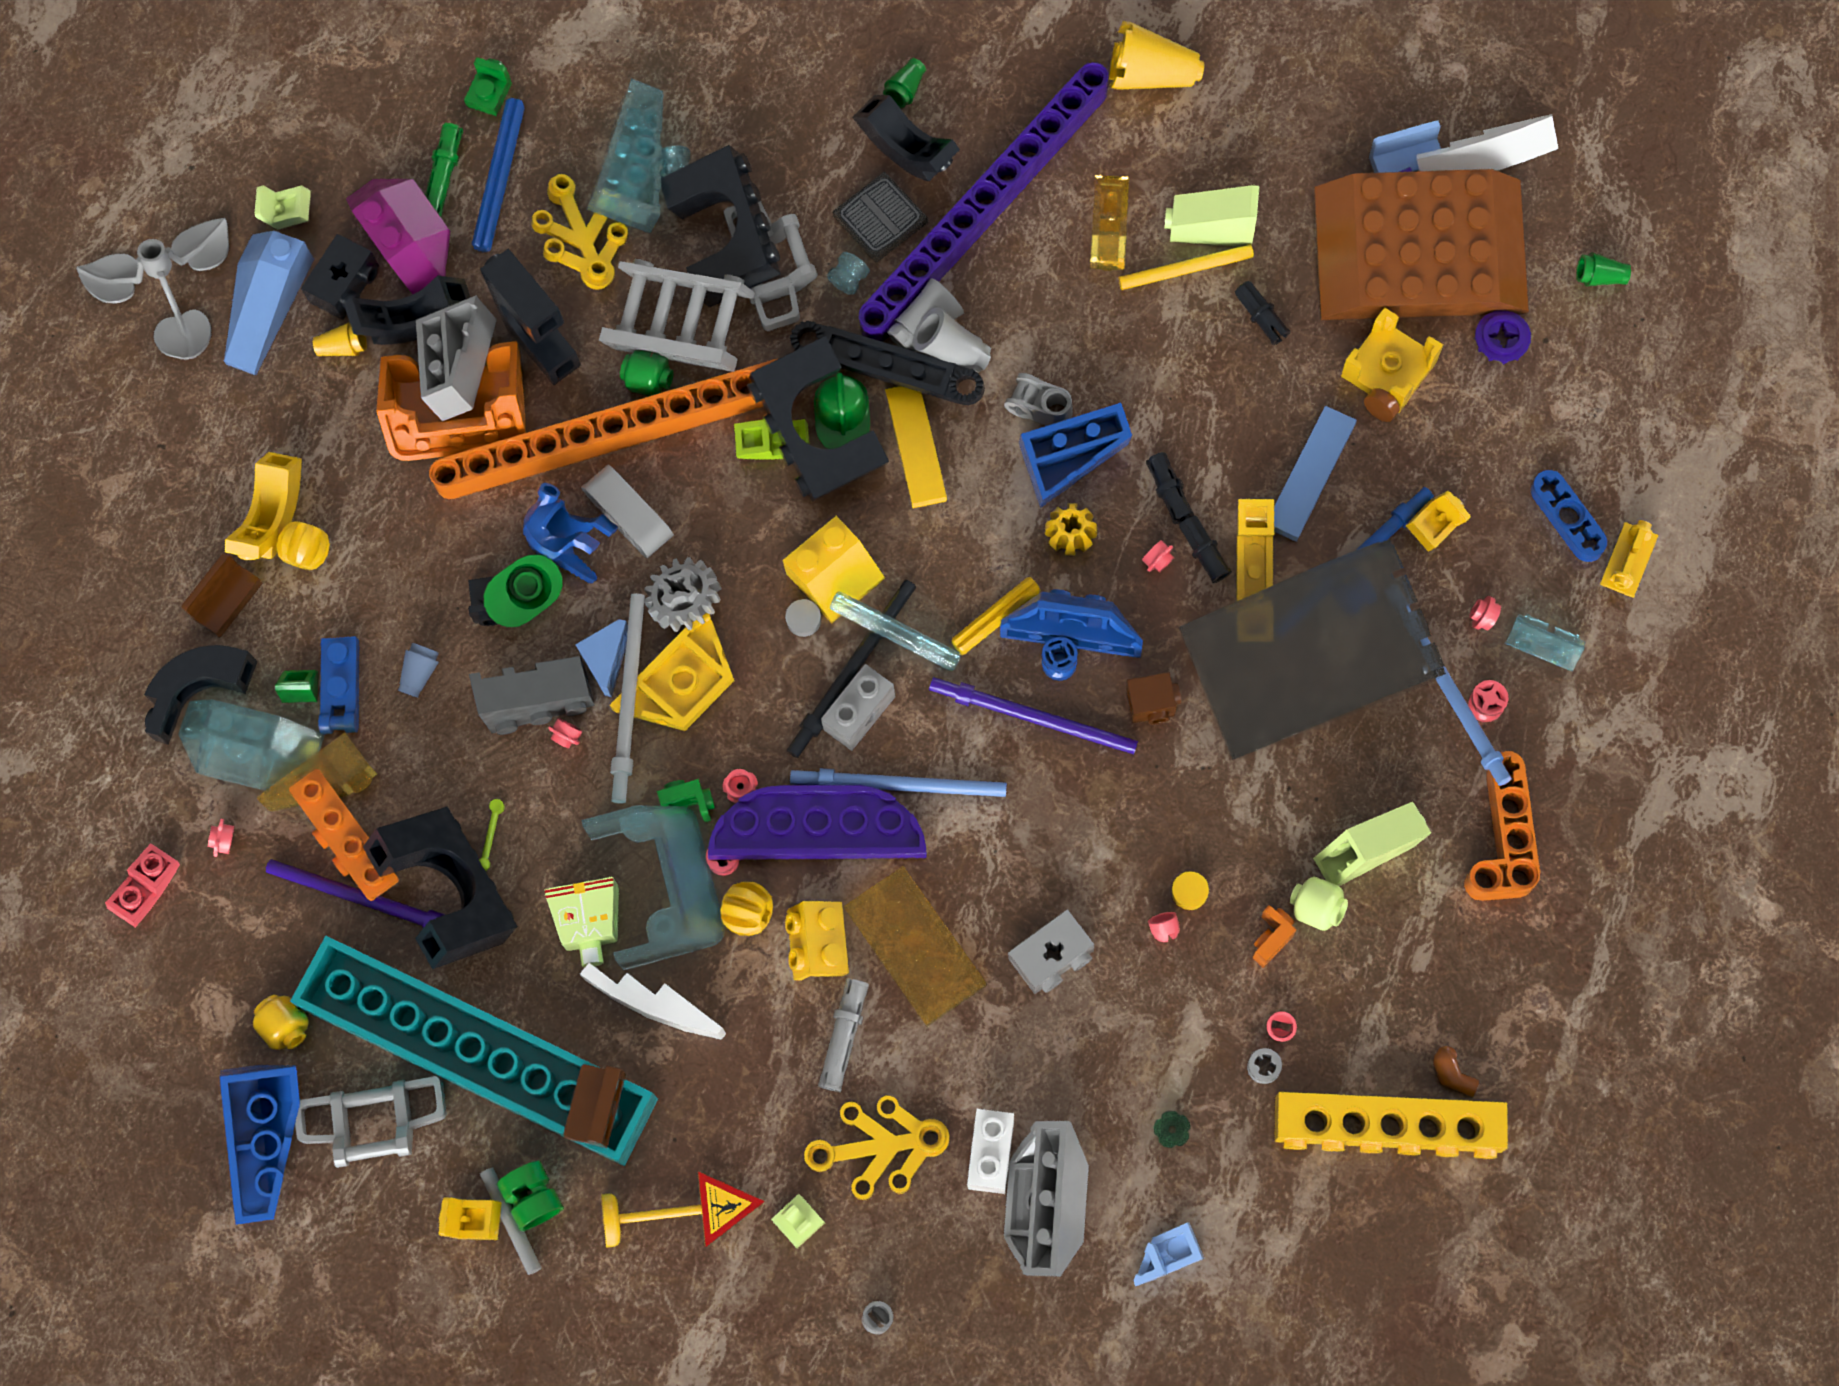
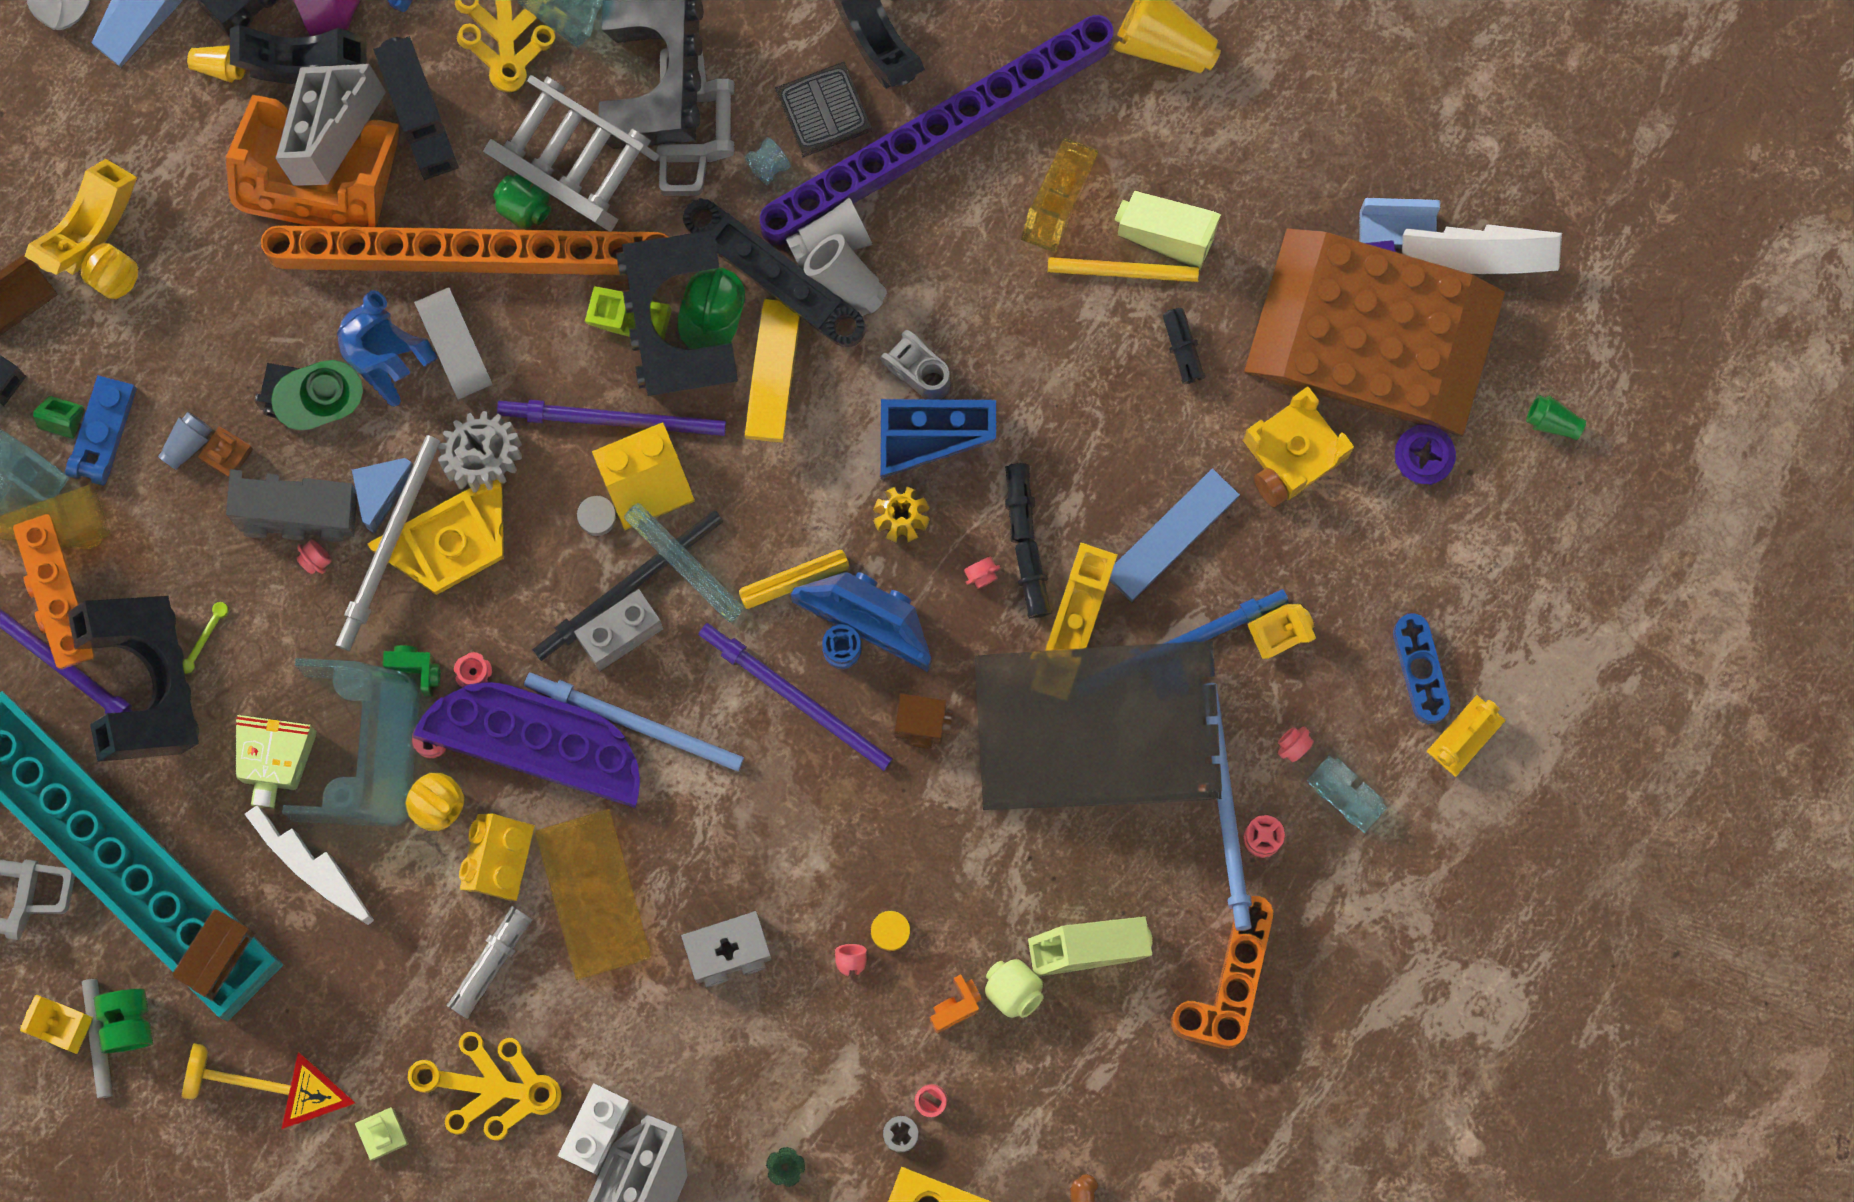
camera: 10 degrees right, 5 degrees up
none -> dark orange tile [198,426,253,478]
none -> dark purple bar [497,399,726,436]

